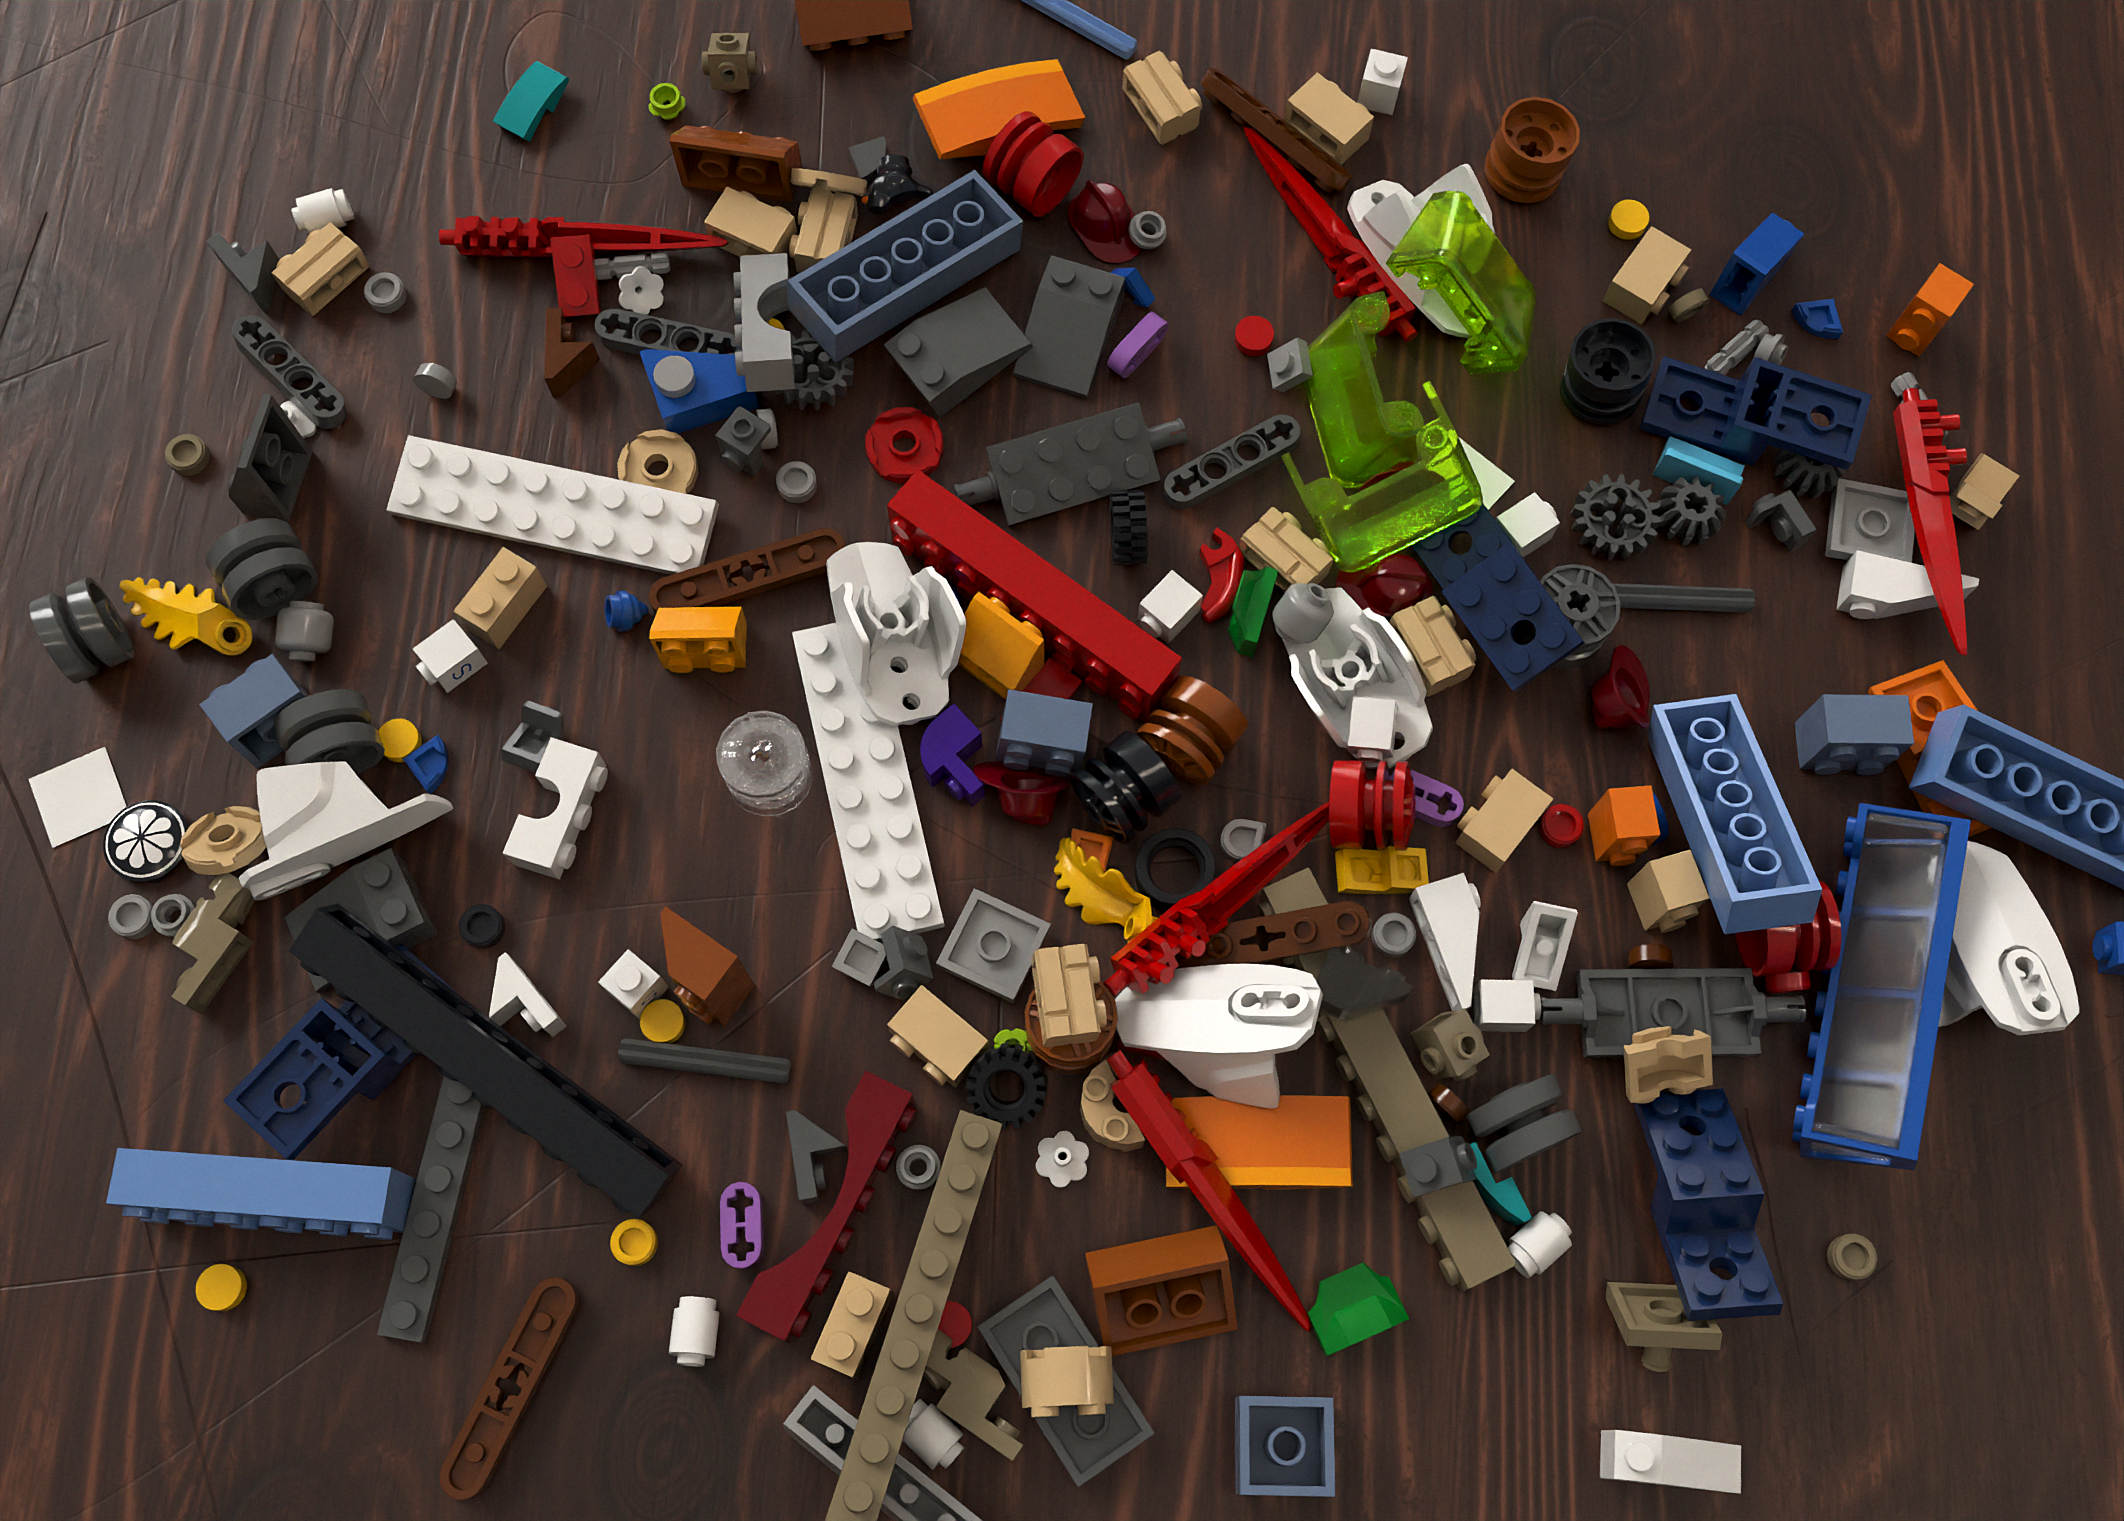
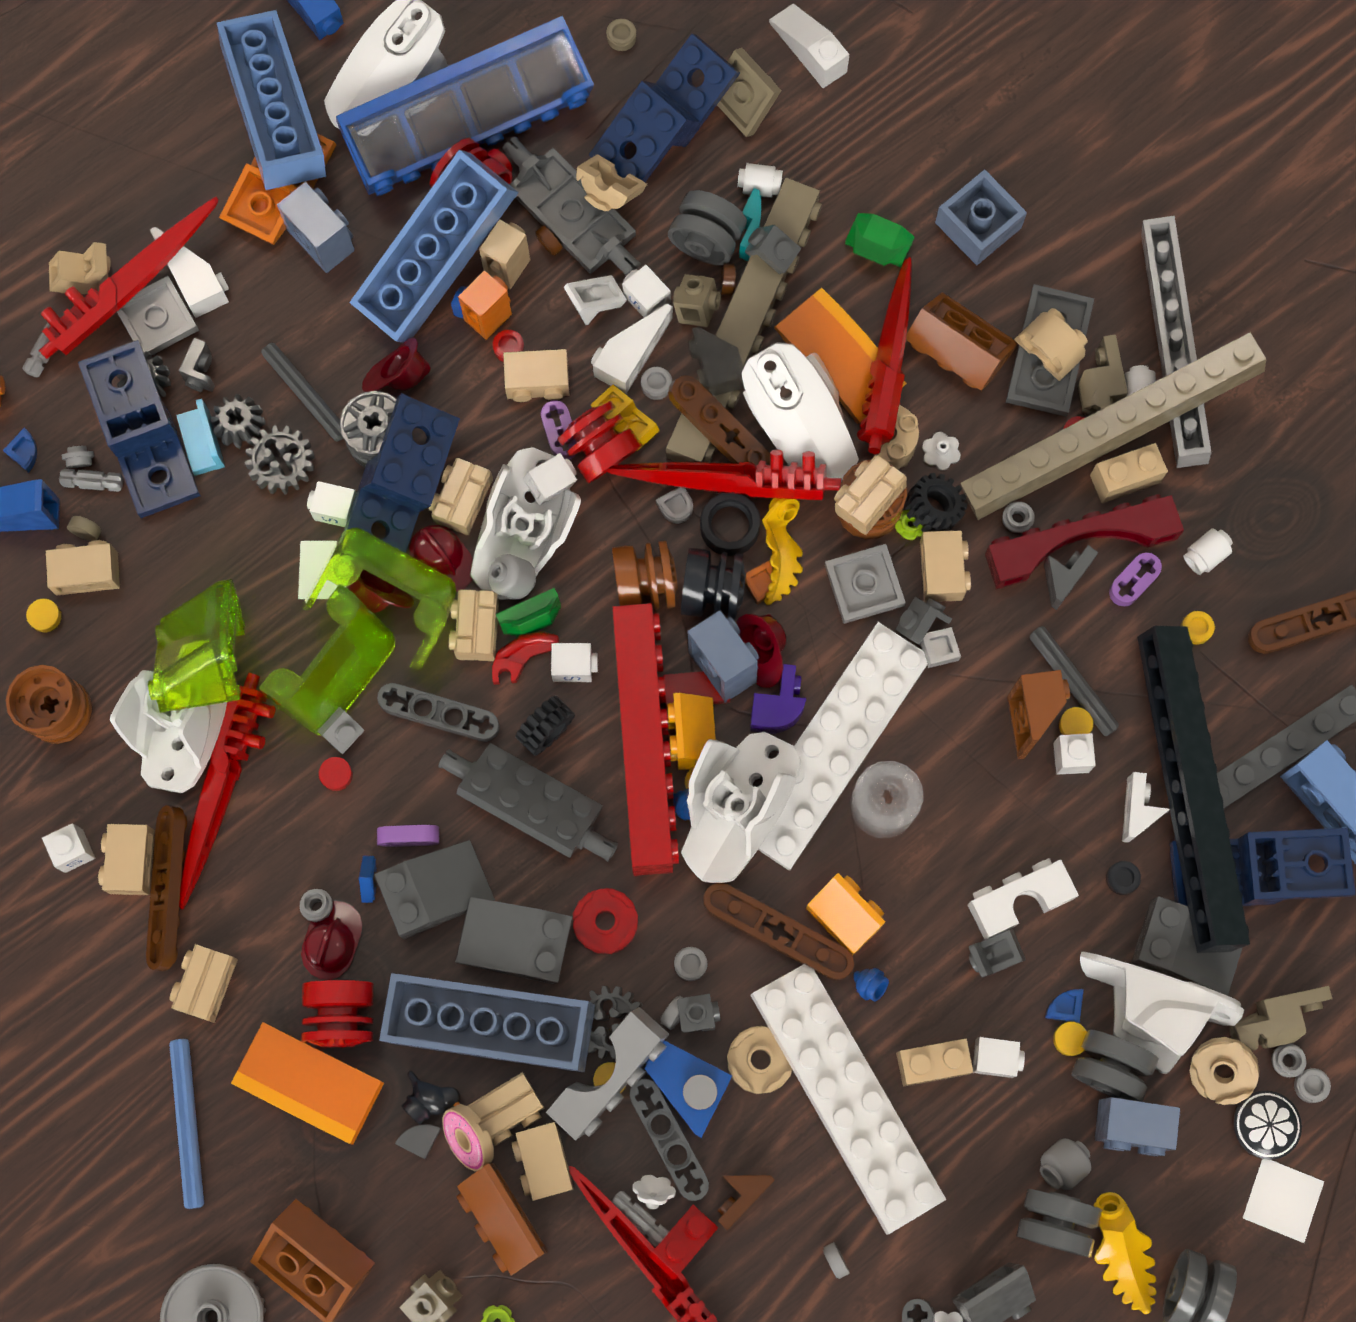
camera: 130 degrees left, 5 degrees up
black wheel [1560,318,1656,425] -> none

